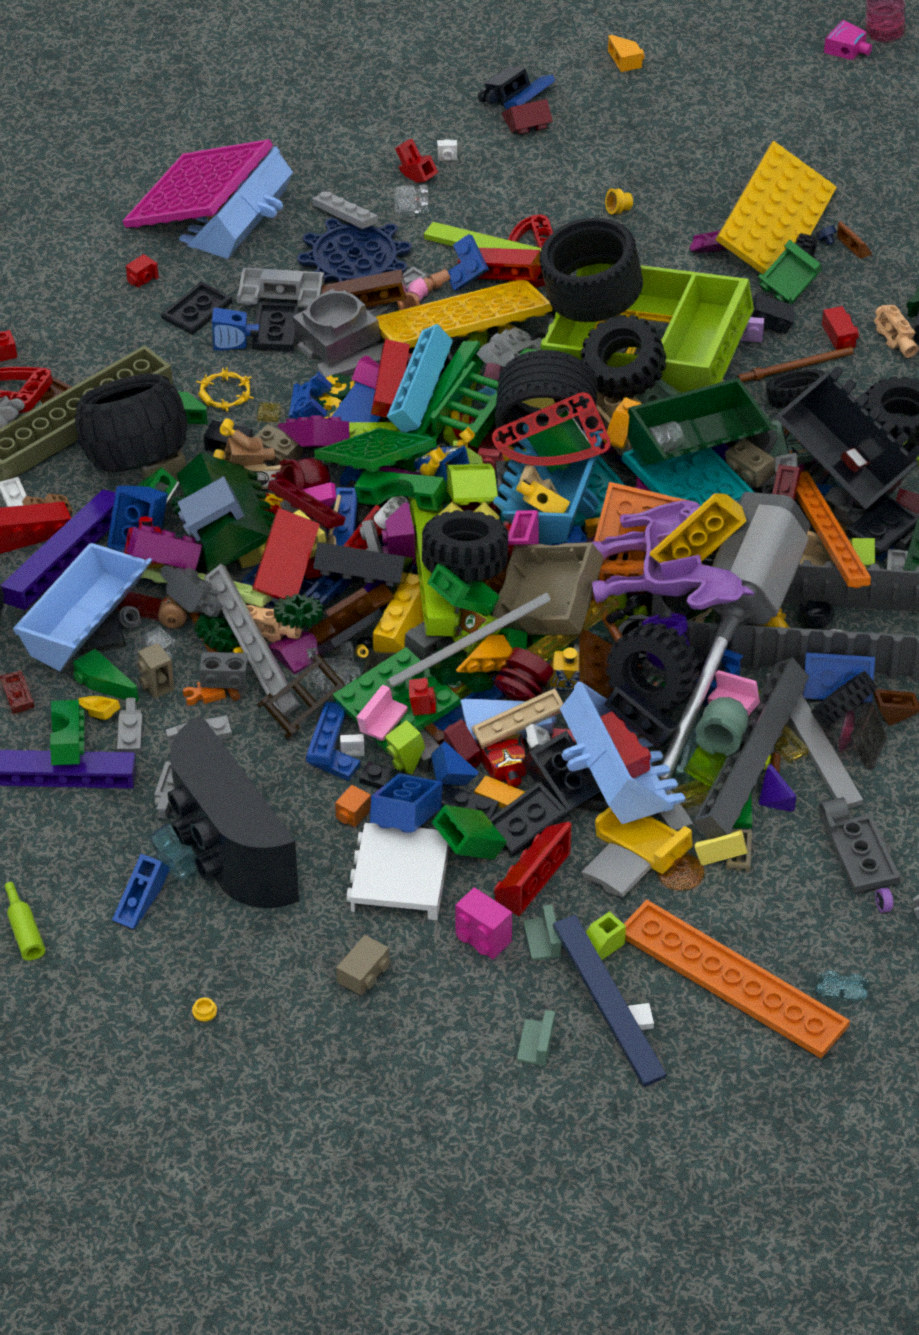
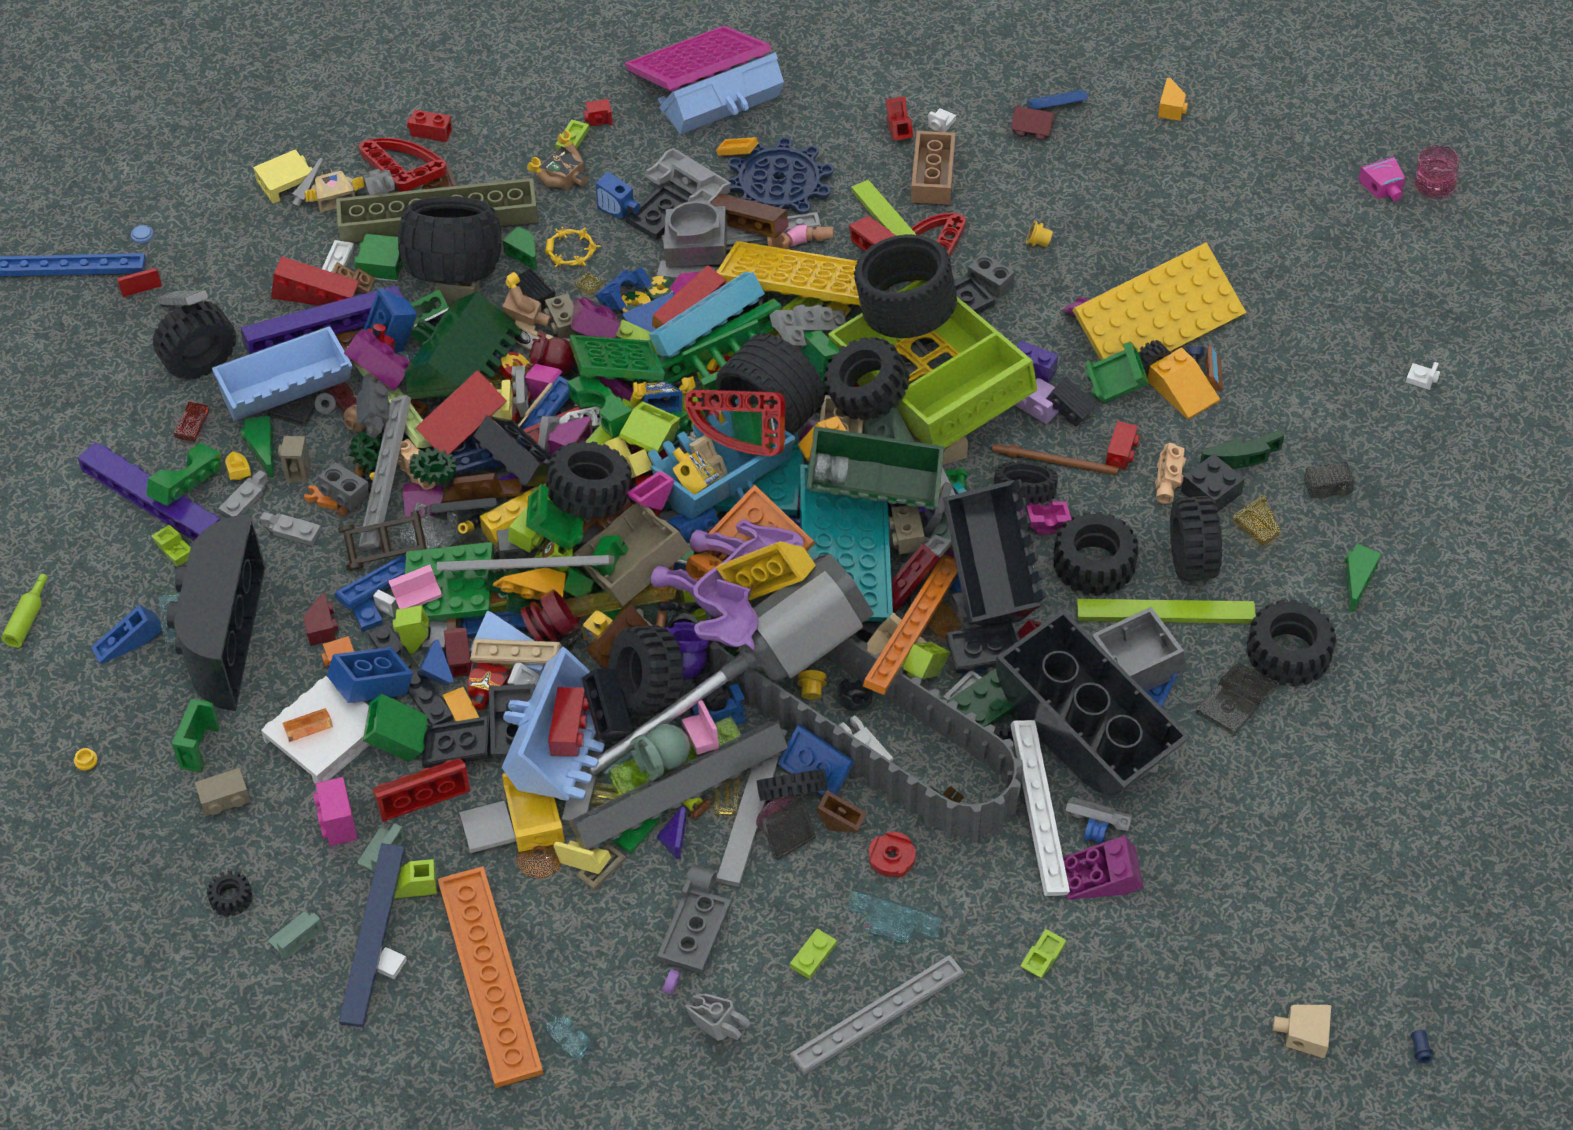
camera: 35 degrees right, 5 degrees up
clear brick [141,626,177,659] -> none
black tile [161,282,232,335] -> none
sand blue panel [178,477,244,541] -> none
dark red plate [267,478,346,529] -> none
light grey plate [312,192,378,229] -> none
clear plate [394,185,429,218] -> none
red brick [409,678,436,716] -> none
blue plate [448,234,489,291] -> none
black hinge [478,66,530,104] -> none
tile [840,447,868,472] -> none
none -> lime slope [151,525,191,566]
none -> green panel [172,699,220,773]
none -> black tyre [207,870,253,917]
none -> clear orange slope [282,708,333,742]
none -> dark red slope [303,593,339,646]
none -> green piece [354,234,403,281]
none -> torso [527,130,588,190]
none -> lime plate [555,120,589,150]
none -> green leg [591,535,629,577]
none -> light orange tile [716,137,759,156]
none -> medium nougat brick [911,131,955,205]
none -> light orange slope [1148,347,1220,420]

